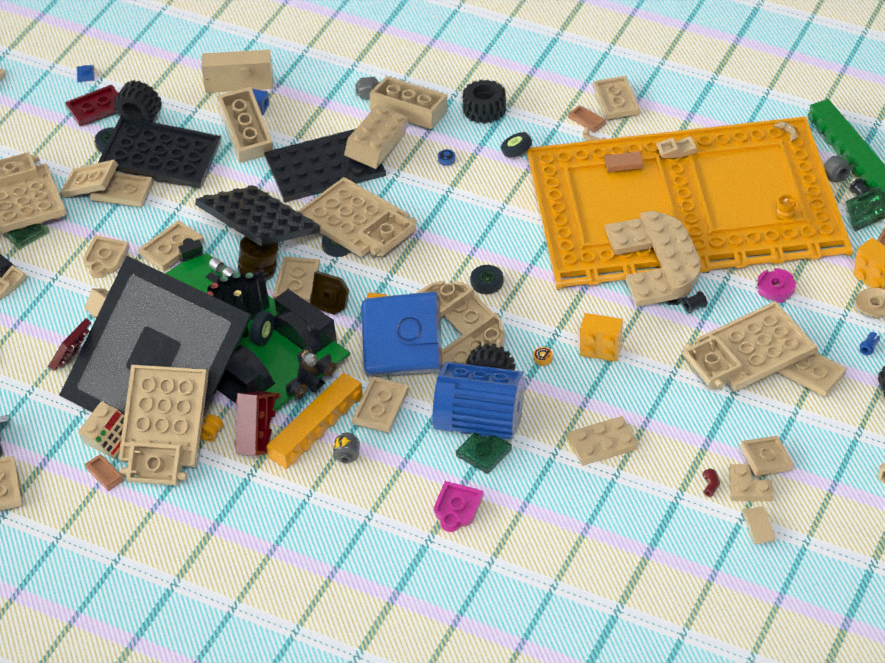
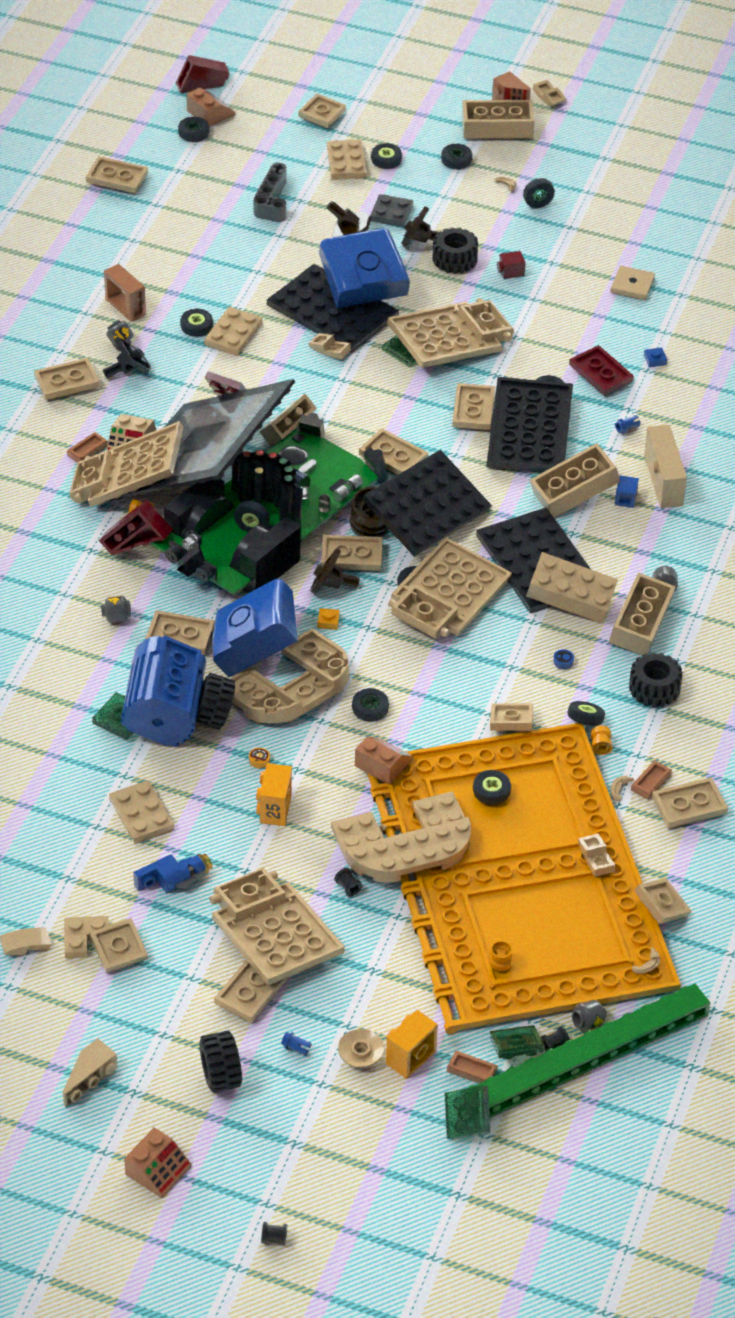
camera: 80 degrees right, 0 degrees up
tan plate [60,160,118,198] -> none
tan plate [83,235,130,278] -> none
black tyre [114,80,162,122] -> none
light orange brick [267,372,363,469] -> none
dark pink plate [434,481,484,532] -> none
nougat tile [604,151,643,172] -> none
dark red arm [702,468,720,497] -> none
dark pink plate [757,268,796,303] -> none
none -> blue plate [133,853,212,892]
none -> nougat slope [355,736,414,785]
none -> black bush [473,770,511,805]
none -> tan plate [490,703,534,732]
none -> light orange wheel [590,726,613,755]
none -> blue pin [615,415,640,433]
none -> tan plate [634,878,692,924]

